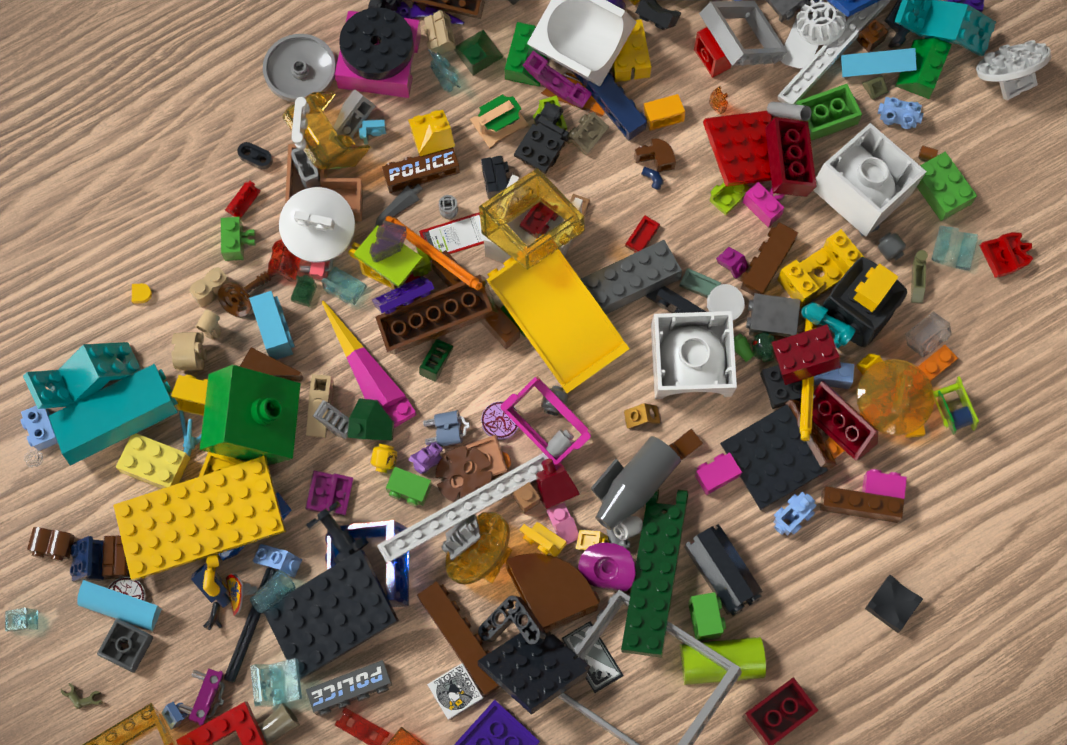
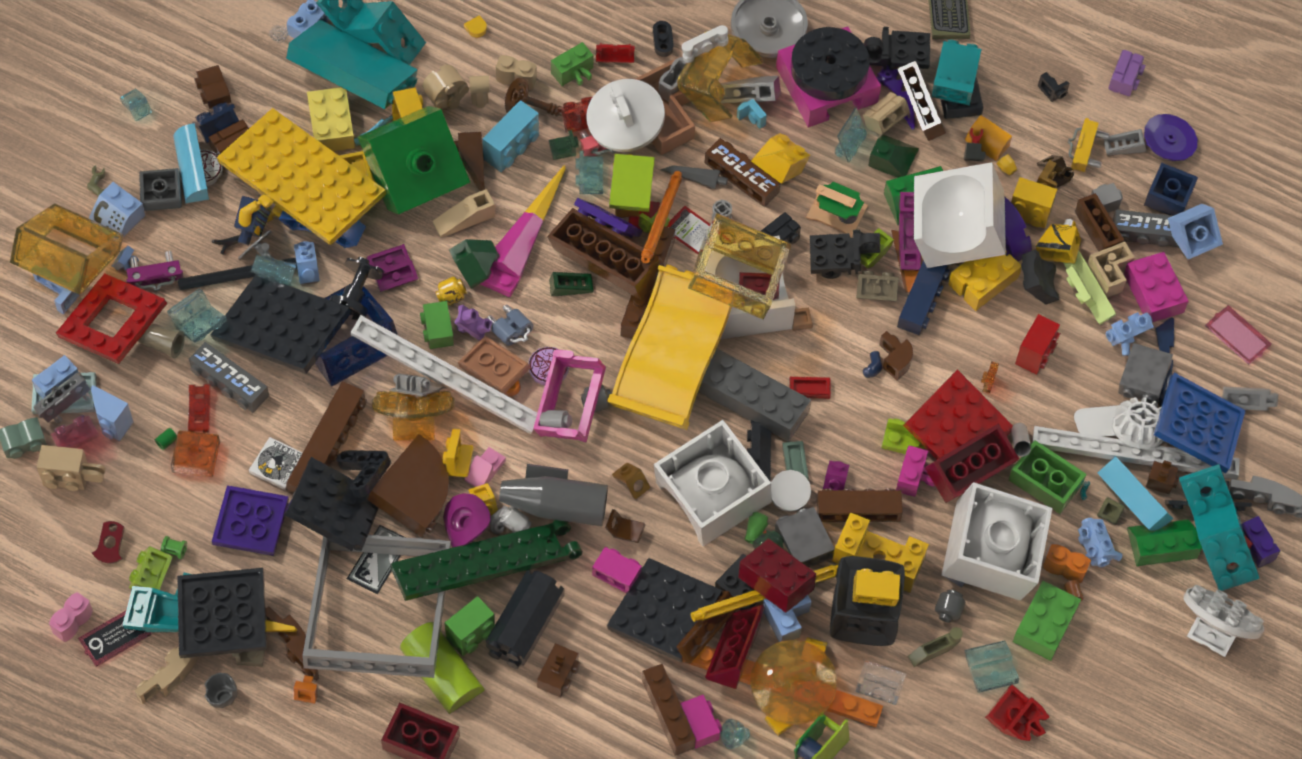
camera: 55 degrees right, 10 degrees down
light grey slope [313,400,349,439] -> none
slope [369,220,407,263] -> none
reddish brown piece [435,446,492,502] -> none
medium nougat brick [513,482,540,514] -> none
dark red torso [536,459,580,509] -> none
light orange brick [644,94,685,131] -> none
light grey window [699,1,787,66] -> none
light blue brick [773,492,817,536] -> none
teal piece [801,303,855,349] -> none
none -> light blue slope [88,182,145,242]
none -> reddish brown brick [537,643,581,698]
none -> clear light blue brick [721,719,750,749]
none -> orange brick [1043,544,1091,583]

